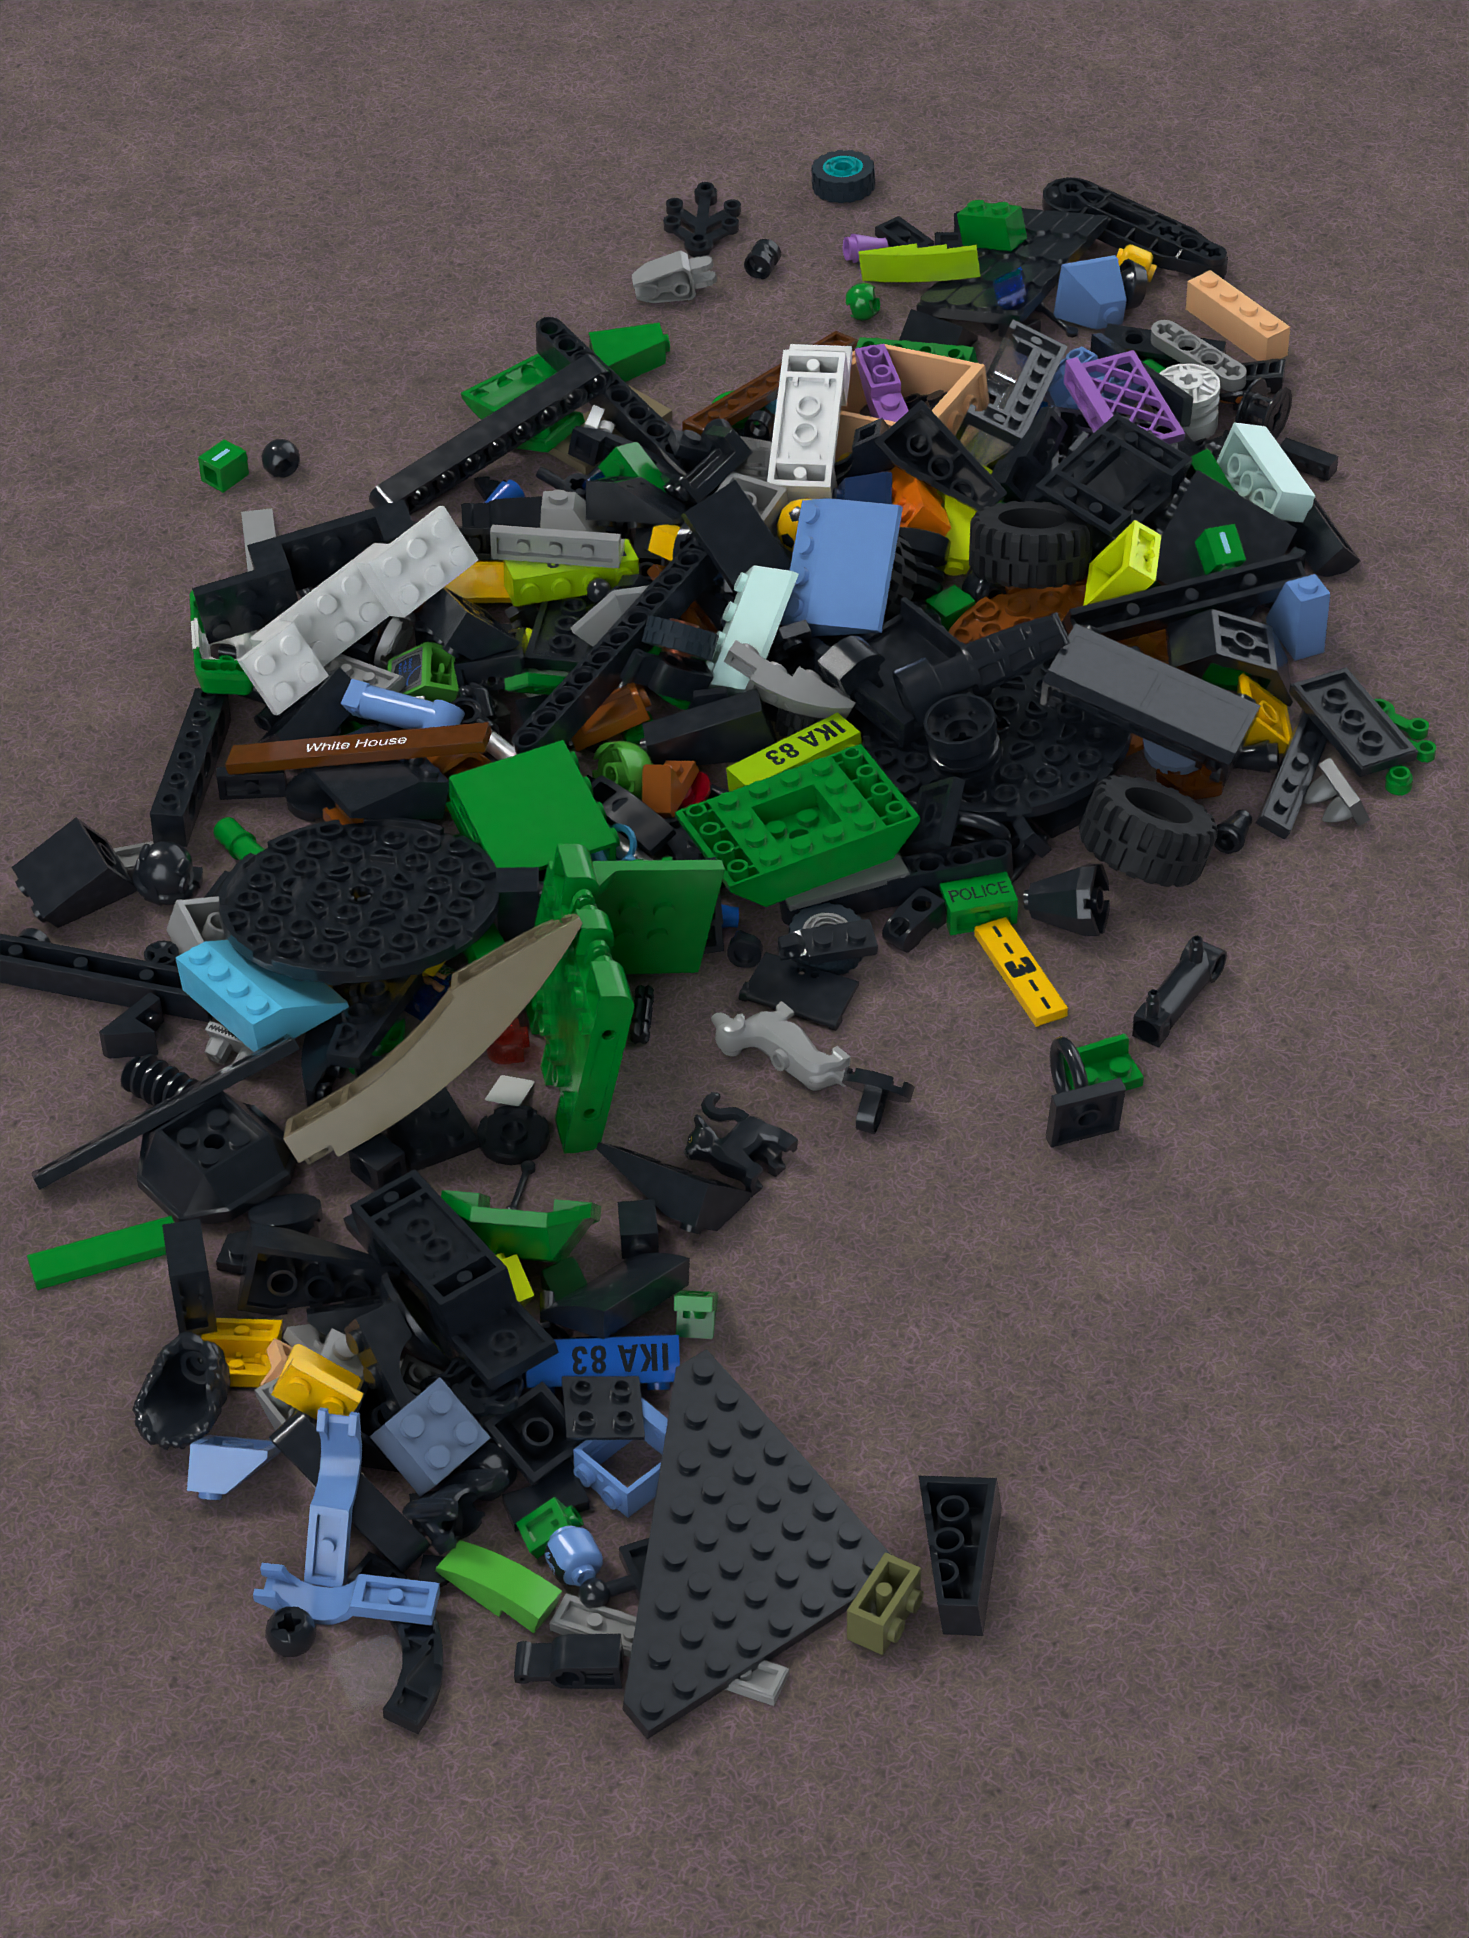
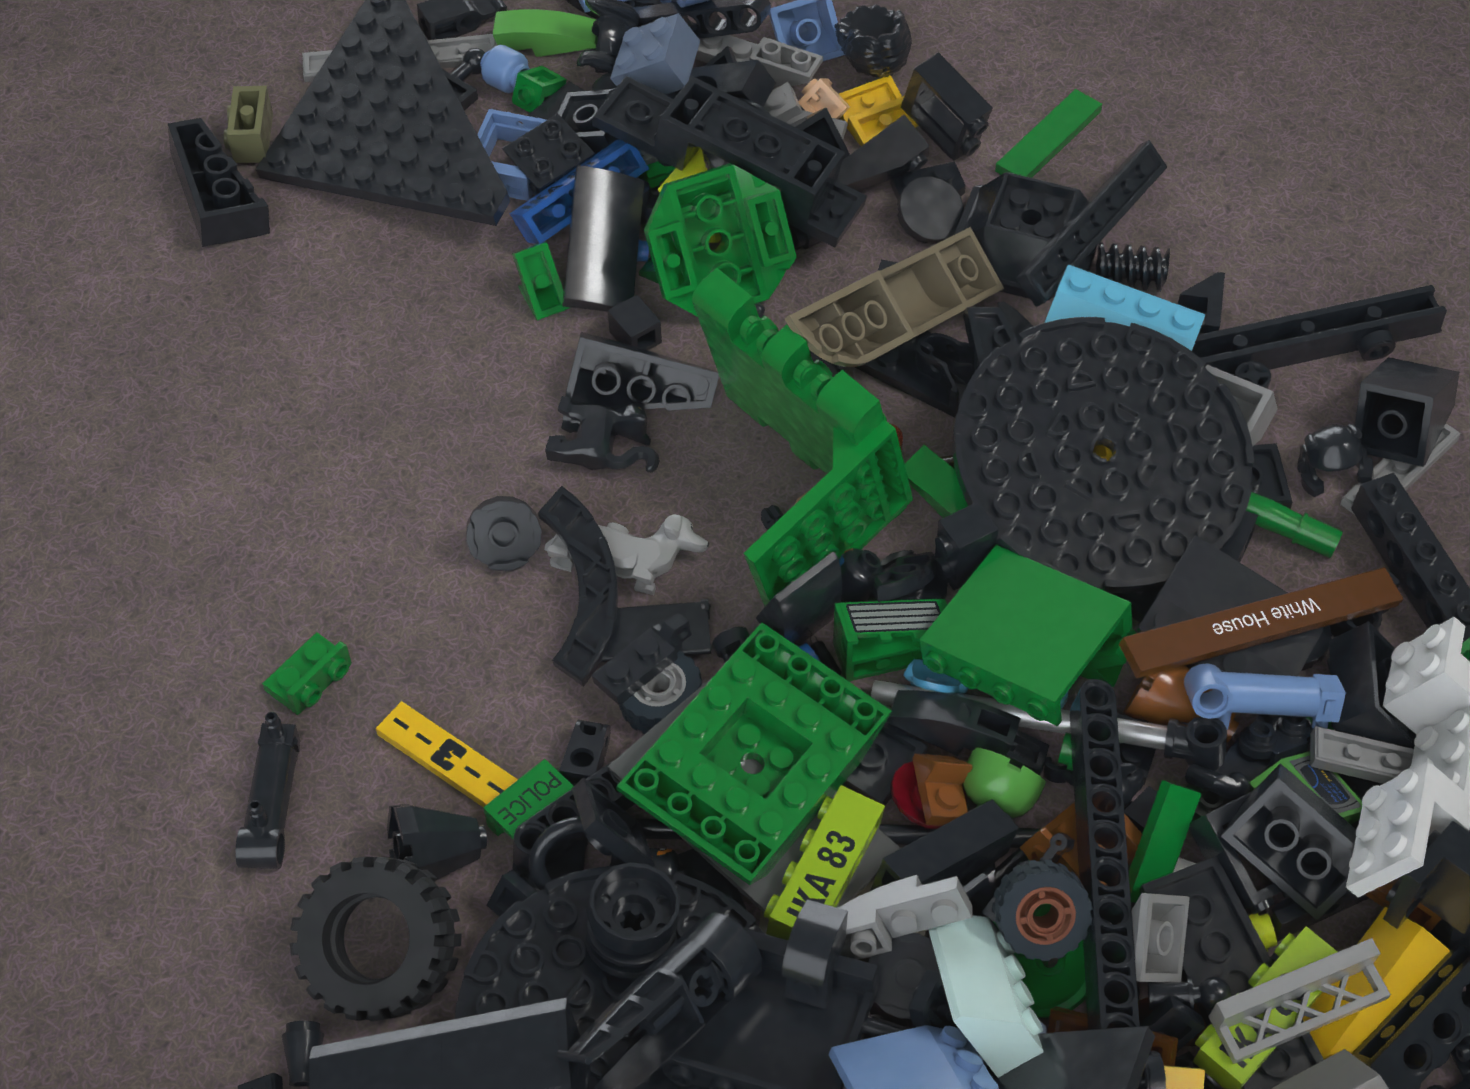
camera: 150 degrees right, 10 degrees up
yellow bracket [271,1344,364,1420] -> none
black tile [1046,1036,1126,1148] -> none
none -> black tile [538,486,618,687]

